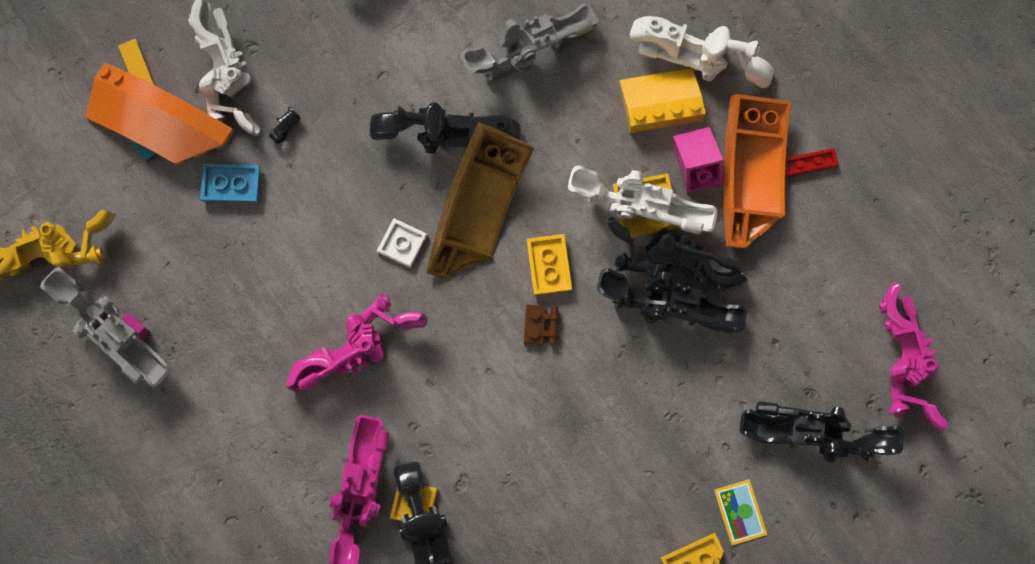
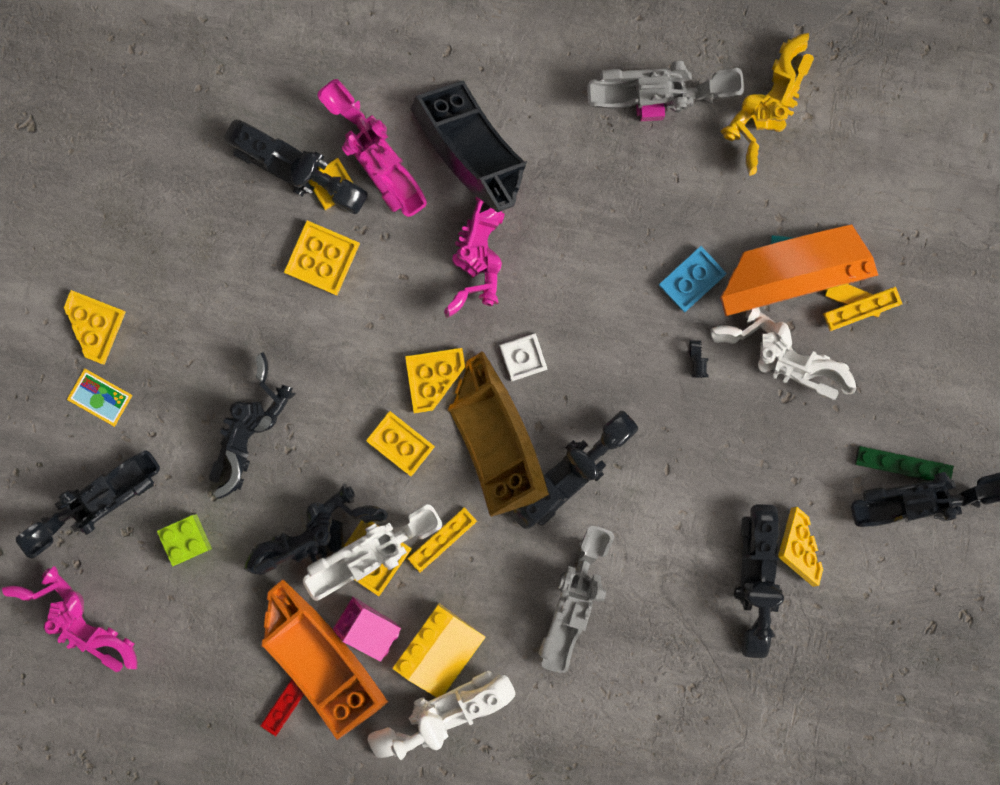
camera: 130 degrees right, 10 degrees up
reddish brown plate [524,305,560,345] -> none
black piece [597,268,747,334] -> none
none -> lime brick [157,514,212,567]
none -> black piece [209,351,297,500]
none -> yellow plate [284,220,360,296]
none -> yellow plate [405,348,465,414]
none -> yellow tile [407,507,477,573]
none -> black slope [410,80,527,213]
none -> yellow tile [823,286,902,332]

